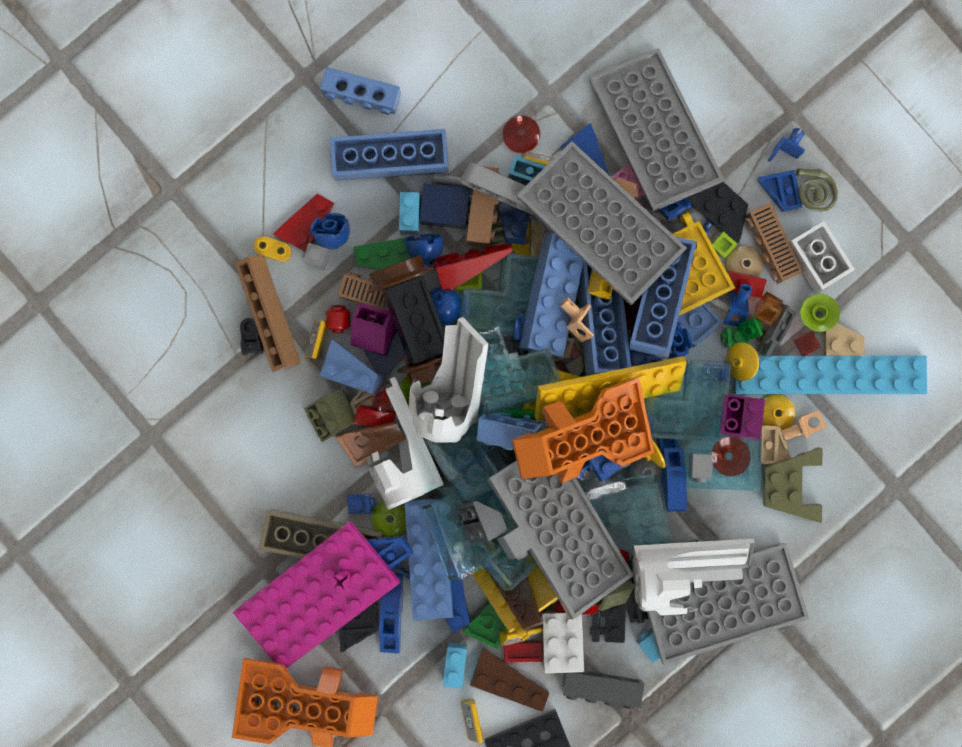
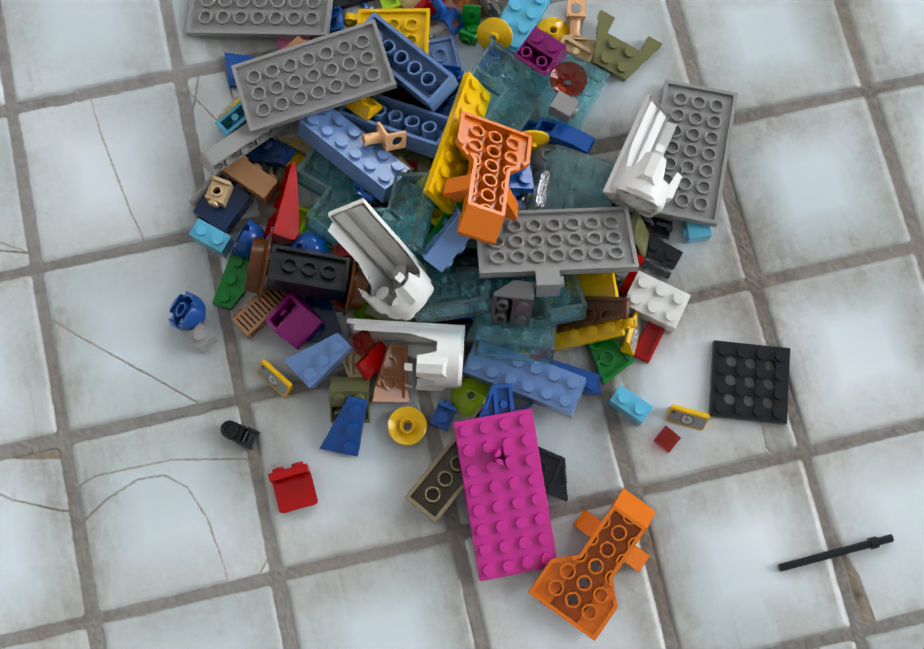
camera: 65 degrees left, 10 degrees down
medium nougat brick [235,255,301,372] -> none
yellow plate [254,236,292,262] -> none
red wing [273,194,334,252] -> none
medium blue brick [320,67,401,115] -> none
red head [325,305,351,334] -> none
medium blue brick [330,129,449,181] -> none
blue slope [379,574,404,654] -> none
reddish brown wing [470,648,549,712] -> none
clear red dish [503,115,540,153] -> none
dark grey brick [562,671,644,710] -> none
none -> tan brick [205,175,234,208]
none -> red bracket [268,461,318,514]
none -> blue wing [319,396,368,457]
none -> yellow dish [388,406,427,445]
none -> clear red plate [653,426,681,453]

